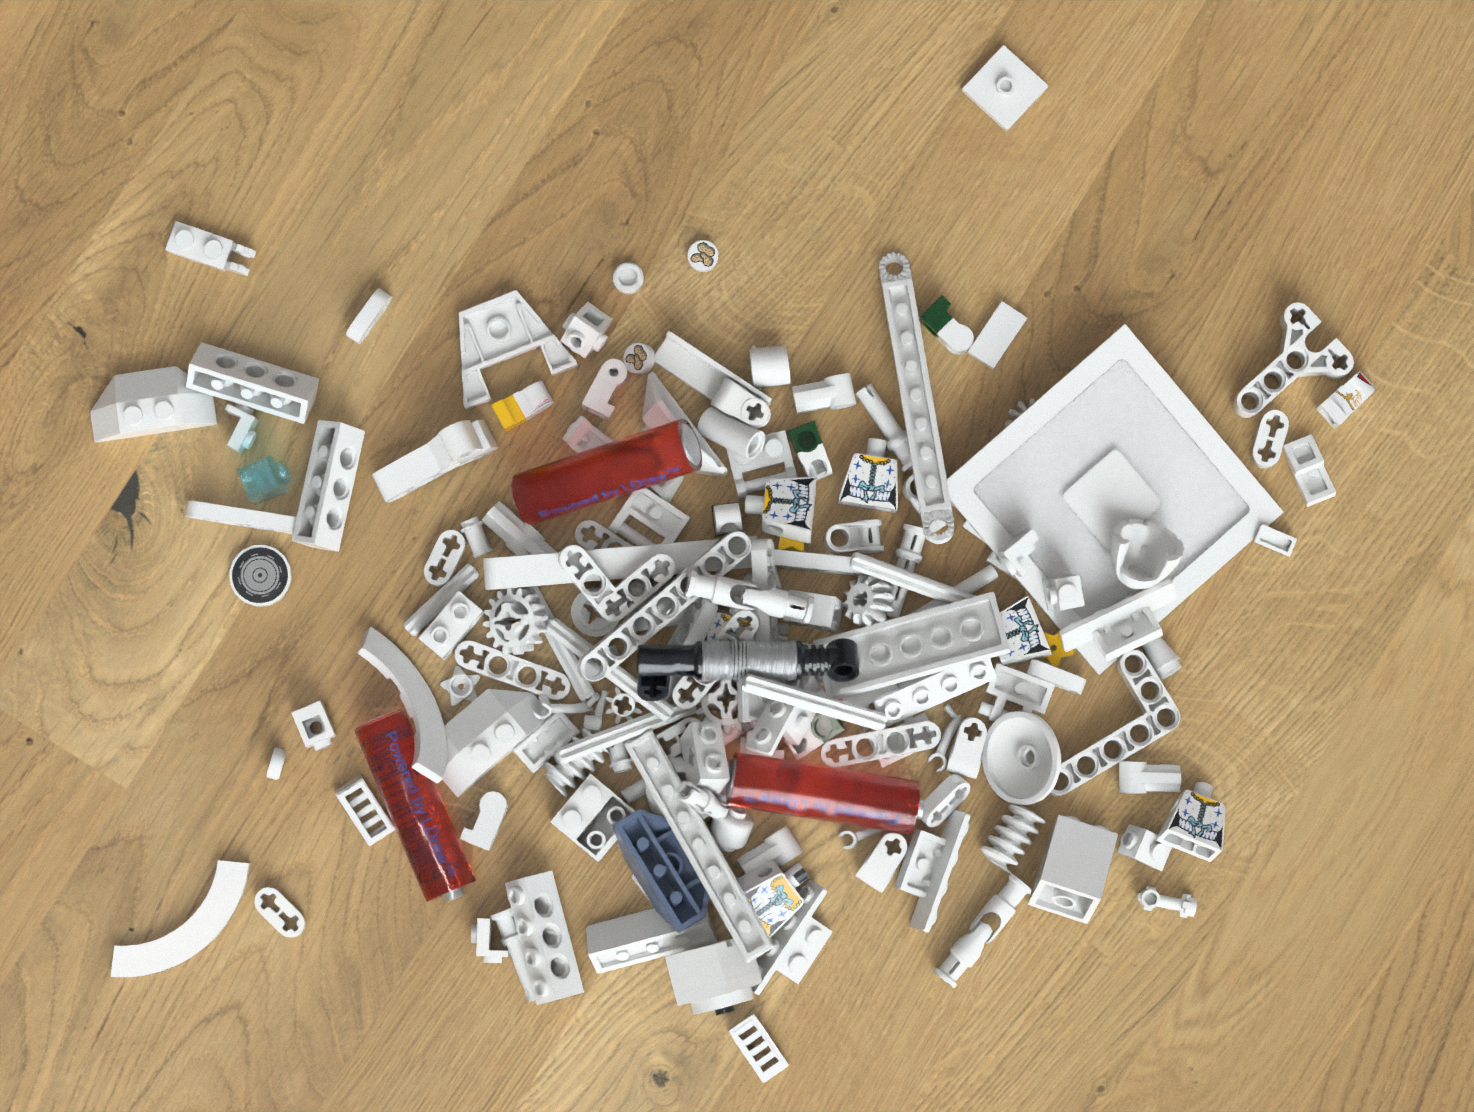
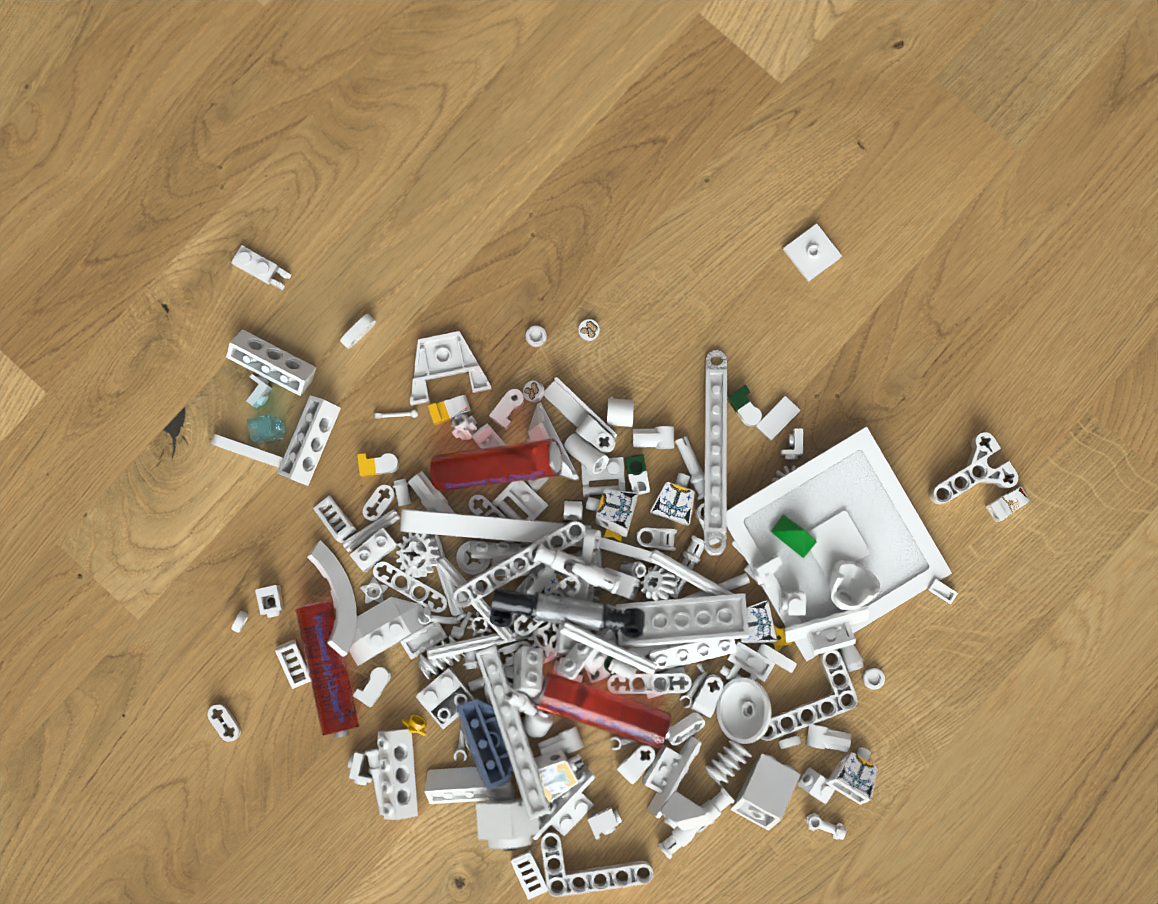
camera: 20 degrees right, 0 degrees up
white wedge [90,366,218,443] -> none
white tile [111,860,250,977] -> none
tile [229,545,292,607] -> none
white beam [372,420,499,503] -> none
white beam [558,545,676,622] -> none
white brick [560,302,613,358] -> none
white beam [1251,410,1289,469] -> none
white slope [1283,434,1336,507] -> none
none -> white slope [313,495,357,543]
none -> leg [357,453,400,477]
none -> white hinge [374,409,418,419]
none -> yellow plate [402,715,427,736]
none -> white gear [451,414,478,440]
none -> white hand [454,730,468,761]
none -> white beam [541,830,653,897]
none -> white brick [587,806,622,840]
none -> white pin [608,658,637,681]
none -> white pin [620,561,646,579]
none -> white slope [660,791,715,831]
none -> green slope [770,515,817,559]
none -> white tile [779,735,801,749]
none -> white bracket [780,429,803,460]
none -> white tile [862,668,885,690]

